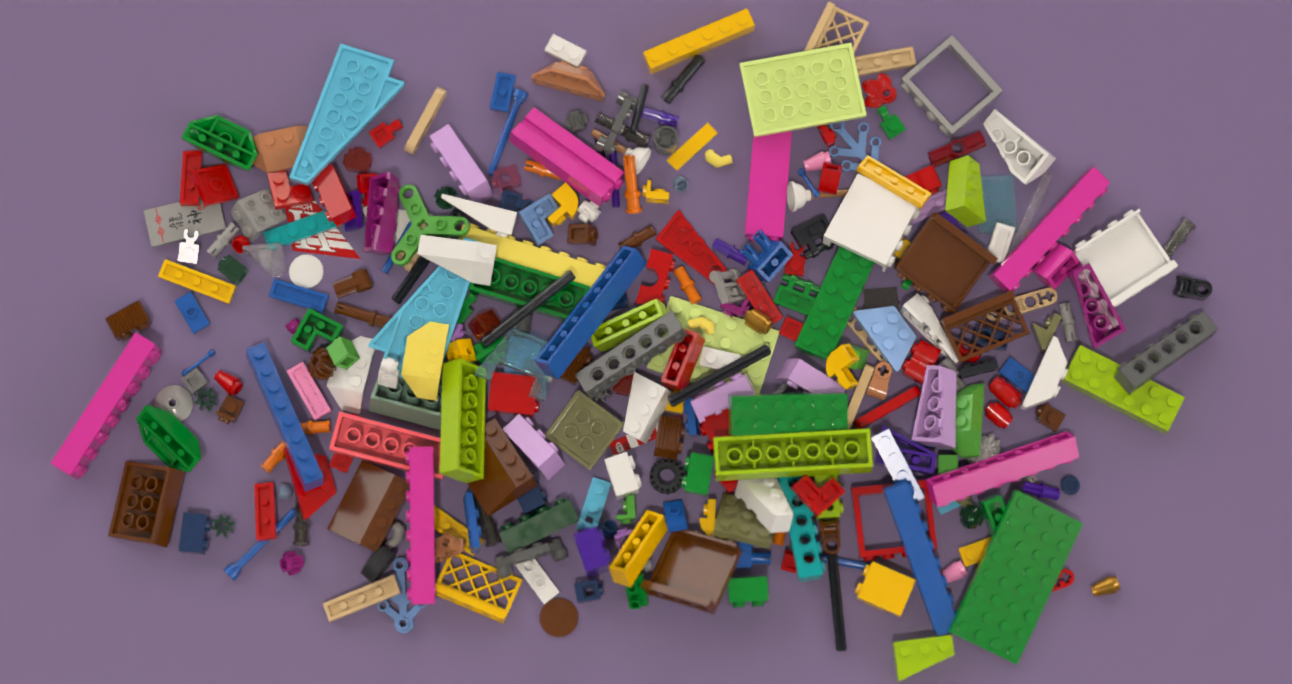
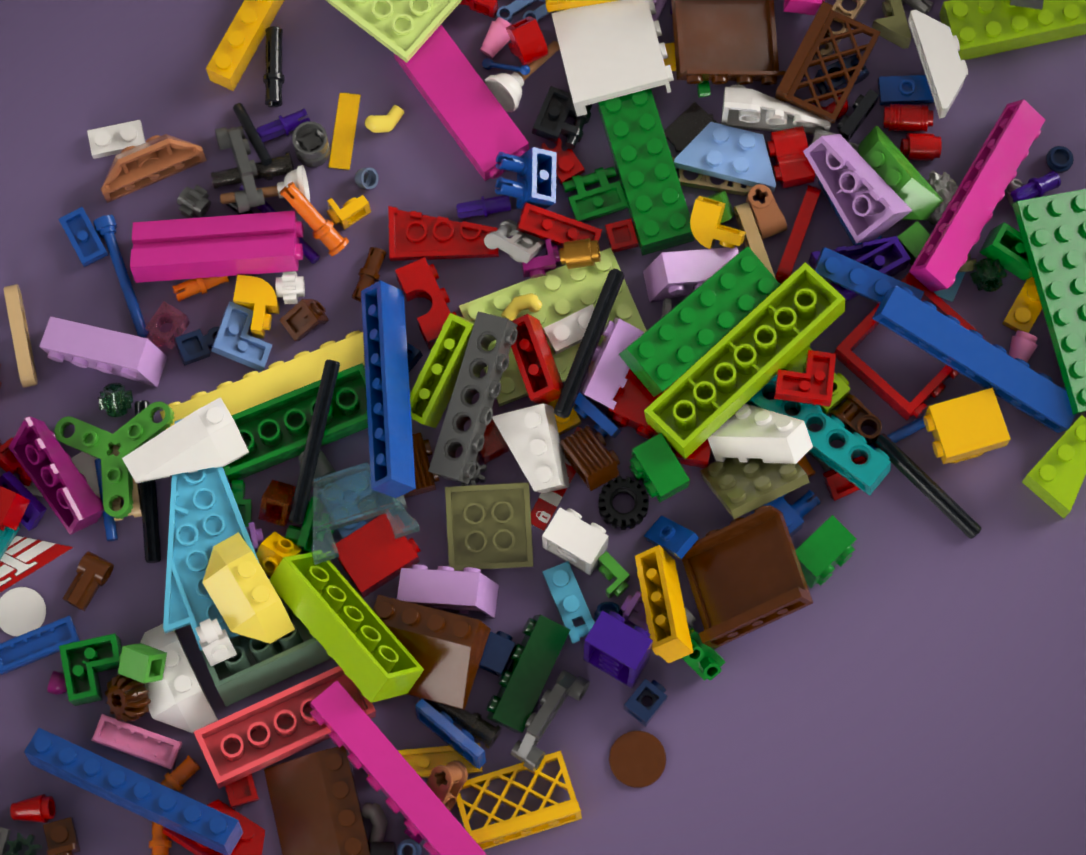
camera: 40 degrees left, 5 degrees down
reddish brown pin [334,301,393,328] -> none
white wedge [441,194,518,238] -> none
white plate [515,546,560,604] -> none
orange pin [673,266,702,305] -> none
yellow brick [699,499,729,541] -> none
reddish brown bracket [1035,402,1066,433] -> none

